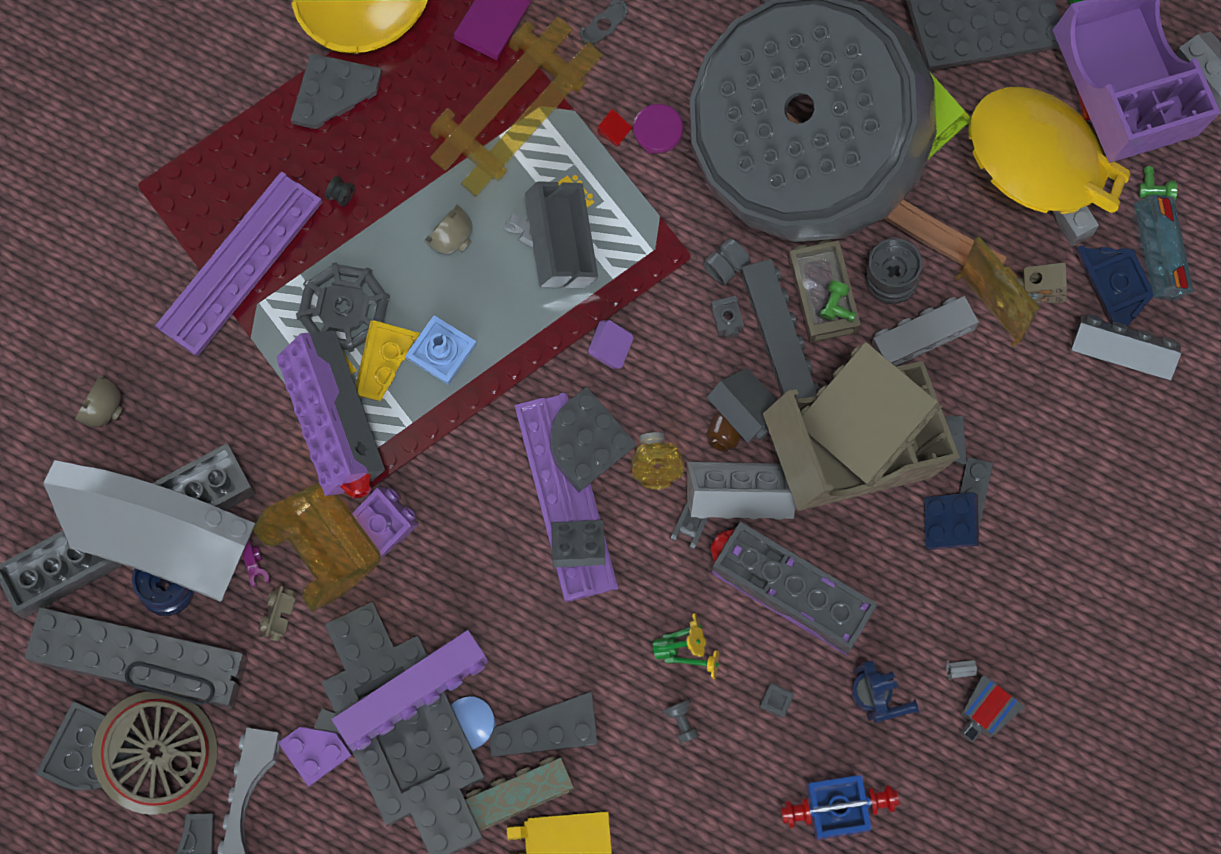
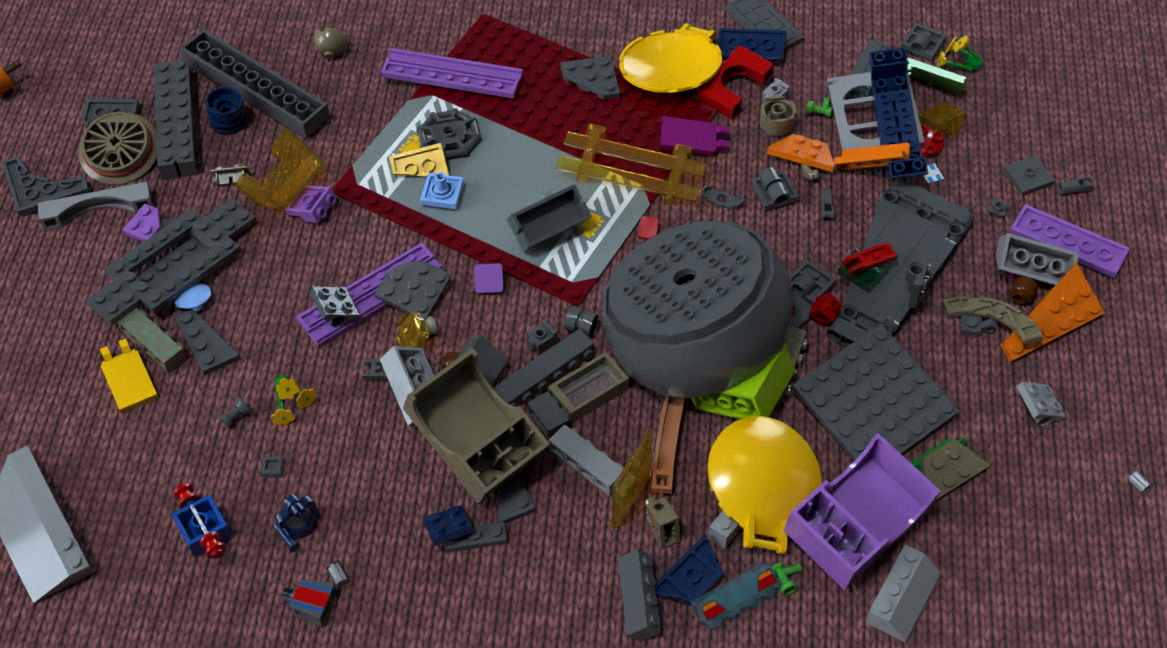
camera: 65 degrees right, 20 degrees down
light grey slope [43,460,255,602] -> none
black piece [125,662,215,705] -> none
magenta plate [242,540,270,588] -> none
medium lavender piece [276,330,385,499] -> none
pearl dark grey wheel [325,176,355,207] -> none
medium lavender brick [331,630,488,752] -> none
dark tan cylinder [424,204,472,254] -> none
dark grey piece [710,522,878,656] -> none
dark tan panel [801,342,942,488] -> none
bright green piece [820,280,856,322] -> none
dark grey wheel [866,238,922,304] -> none
none -> dark grey brick [527,392,570,440]

